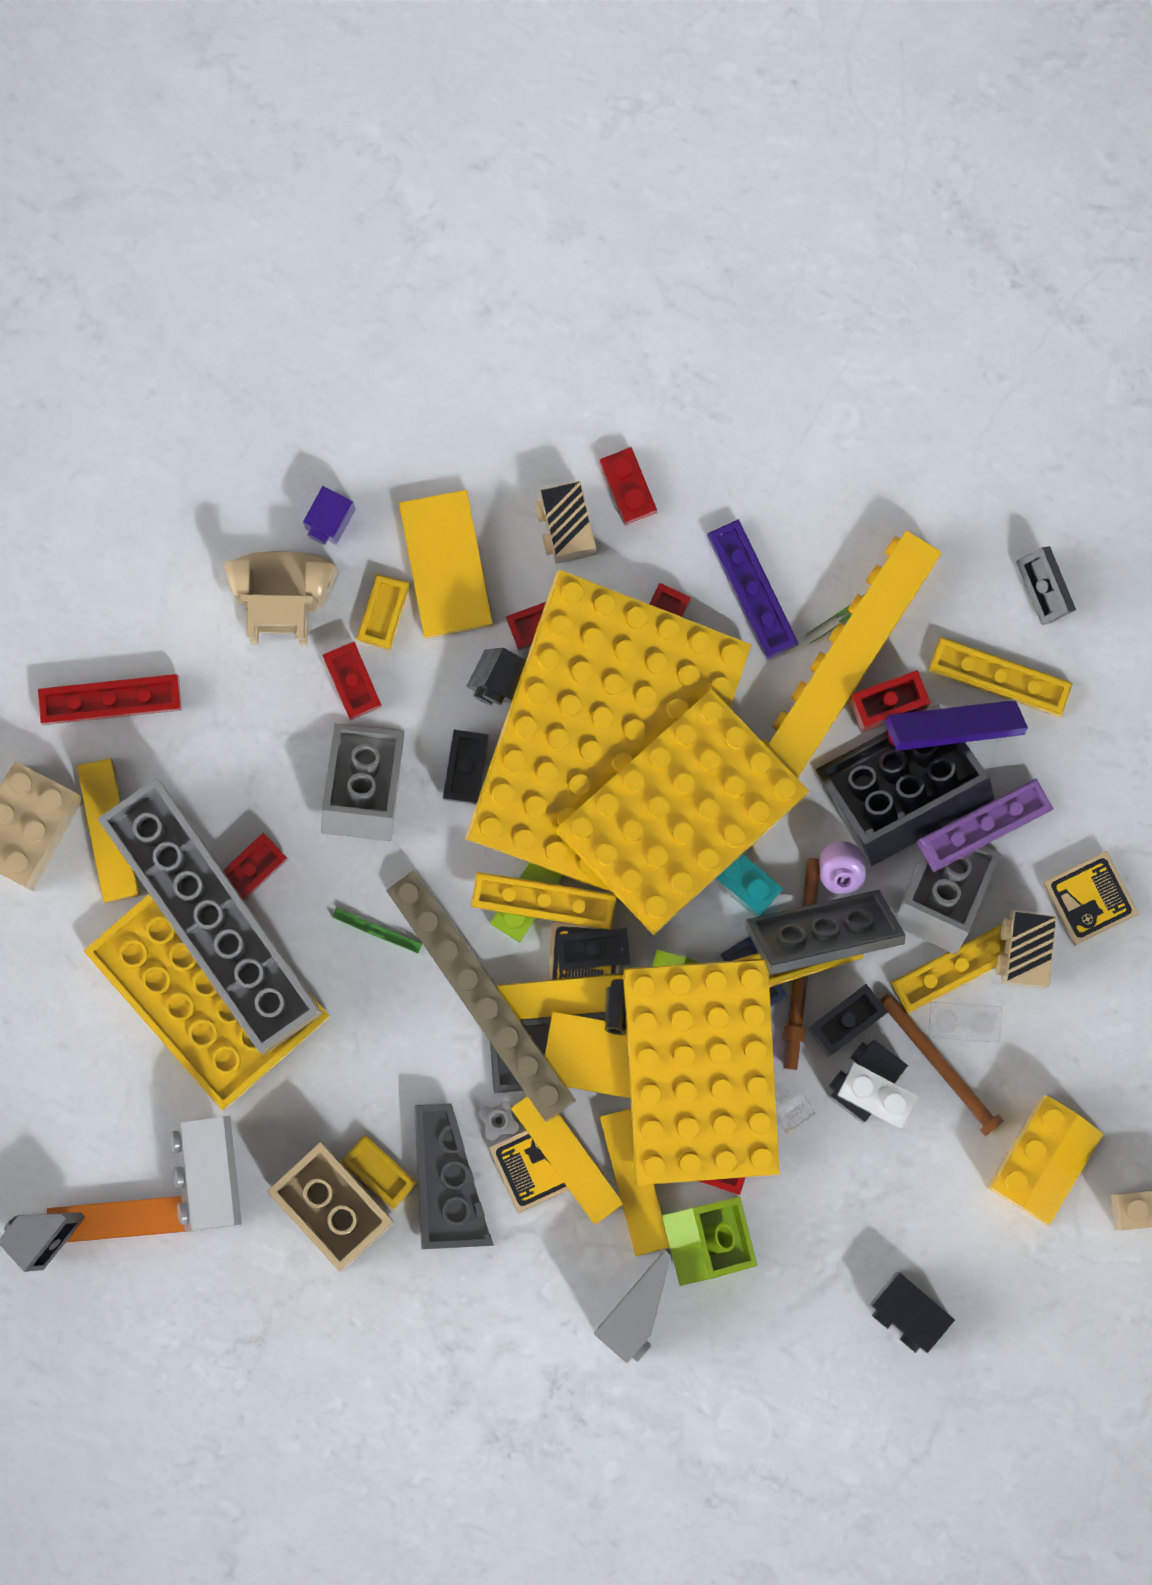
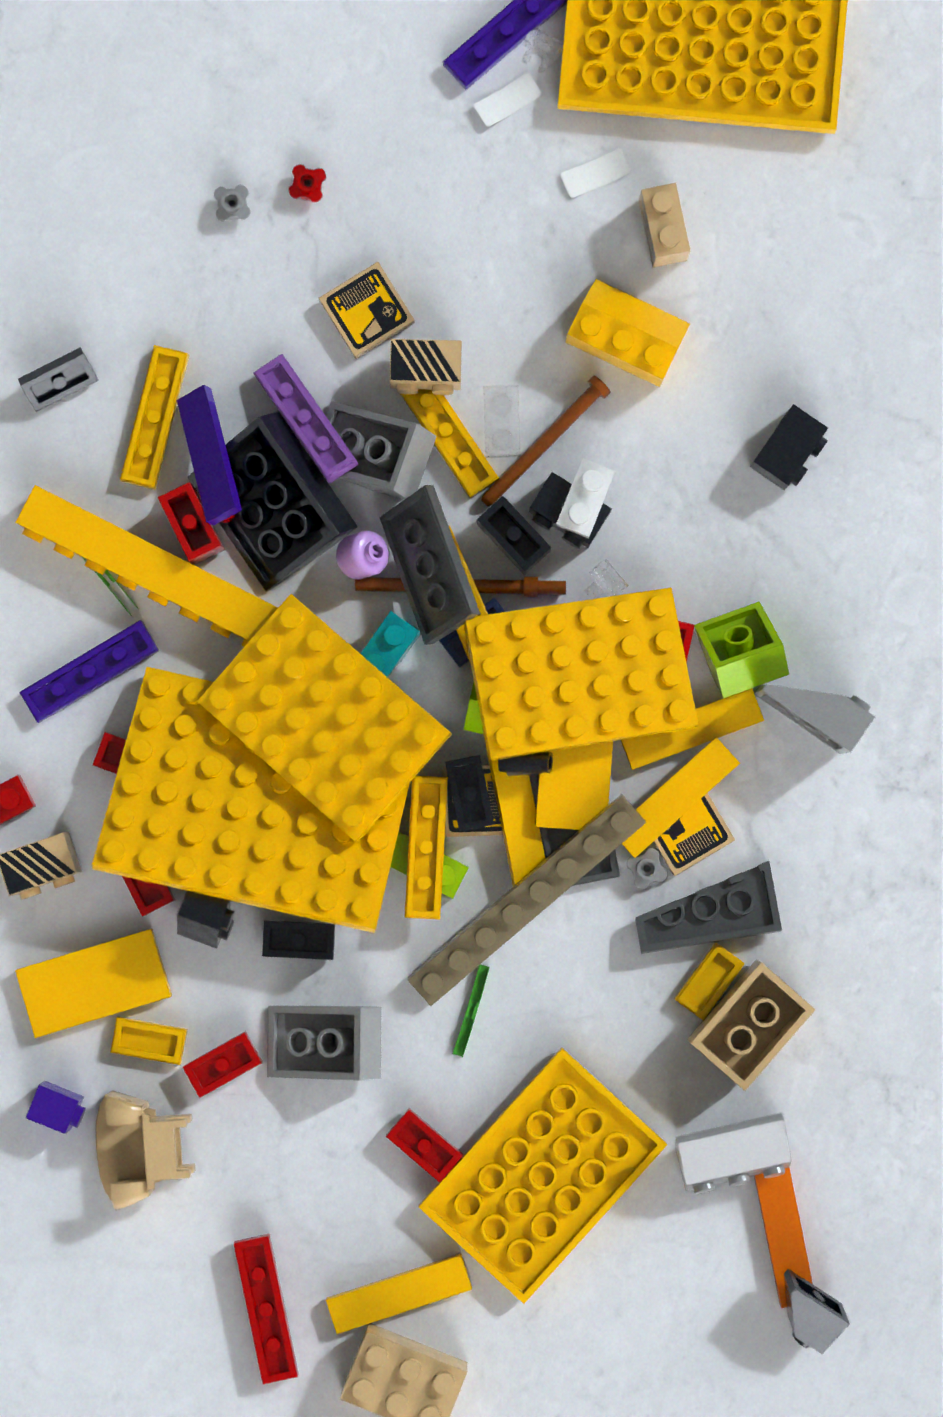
camera: 100 degrees left, 5 degrees up
light grey brick [98,778,323,1055] -> none

